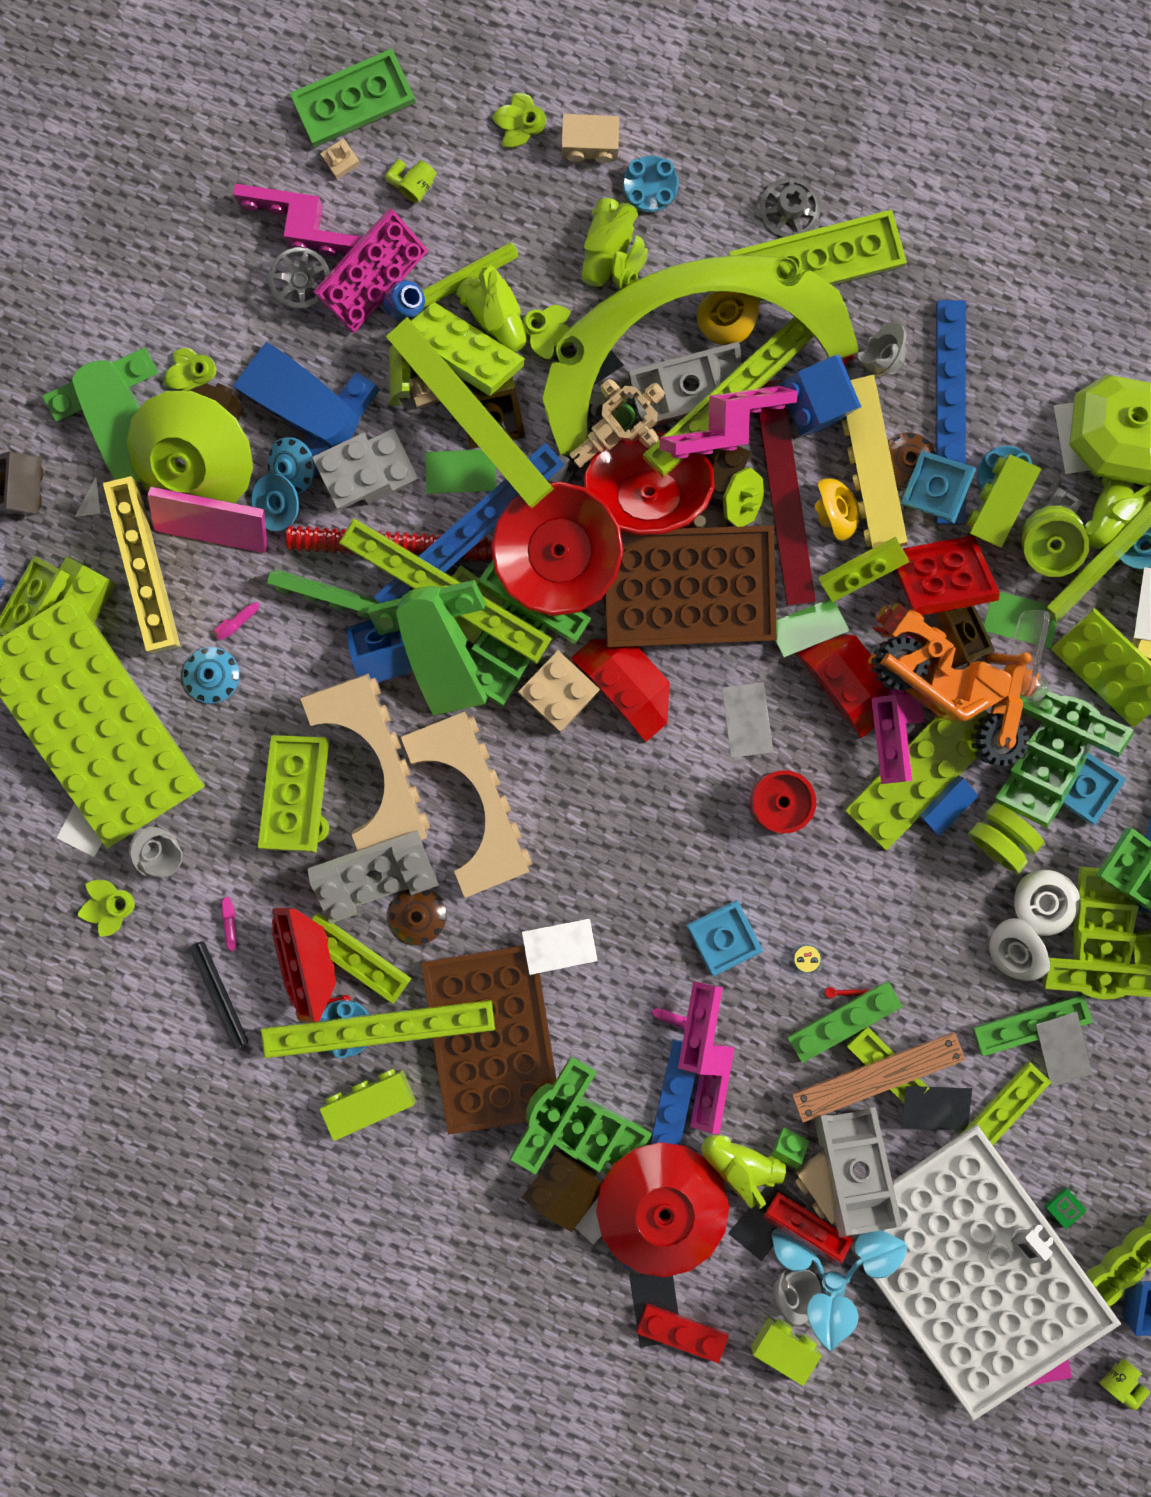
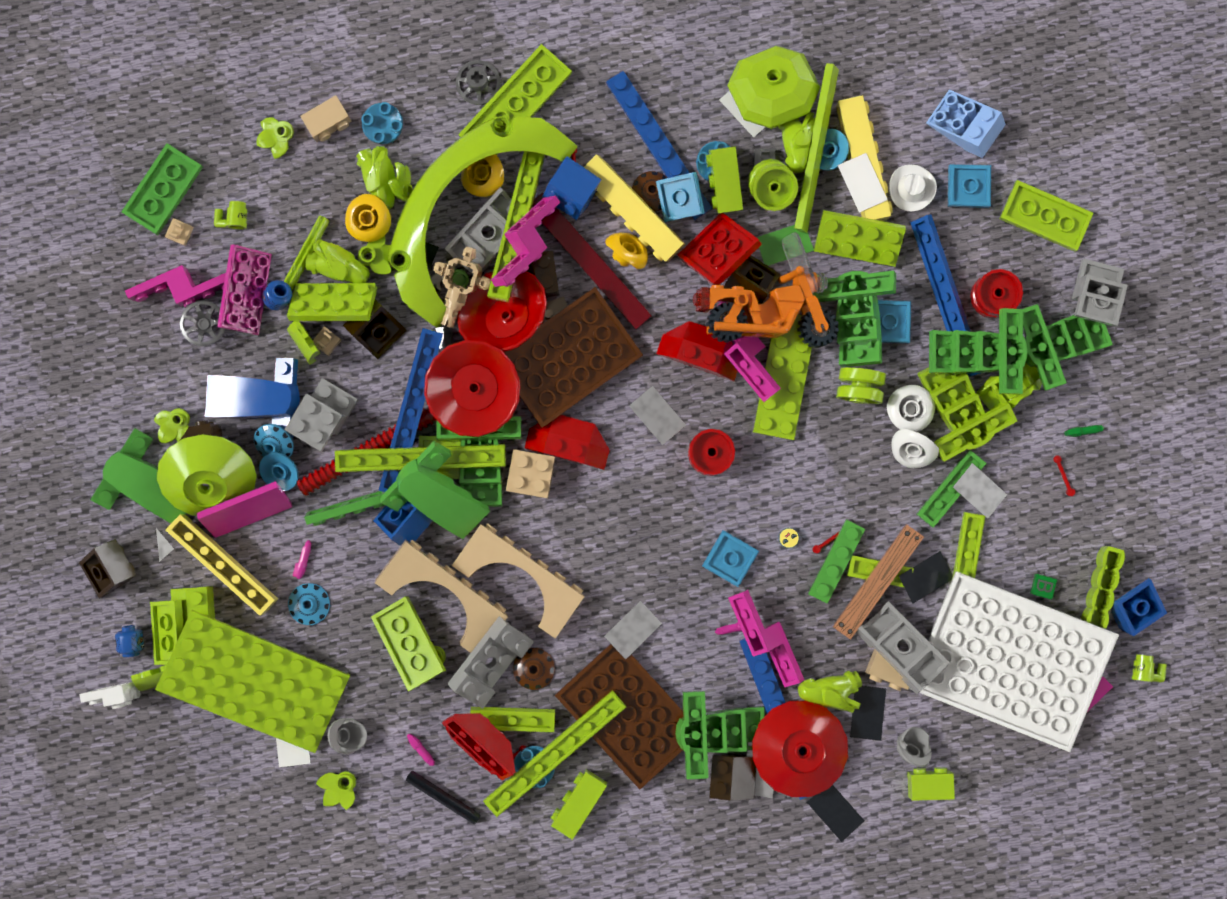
camera: 30 degrees left, 0 degrees up
lime tile [386,317,554,508] -> none
bright green sticker [425,450,497,494] -> none
red plate [636,1303,729,1364] -> none
lime piece [723,467,764,527] -> none
red tile [763,1192,854,1267] -> none
medium azure plant [771,1228,907,1352] -> none
bright green plate [772,1128,809,1169] -> none
sticker [776,599,850,657] -> none
lime plate [819,536,909,602] -> none
light grey piece [857,323,907,377] -> none
blue tile [919,775,978,837] -> none
flat silver tile [1011,1225,1053,1264] -> none
none -> yellow hat [345,194,391,242]

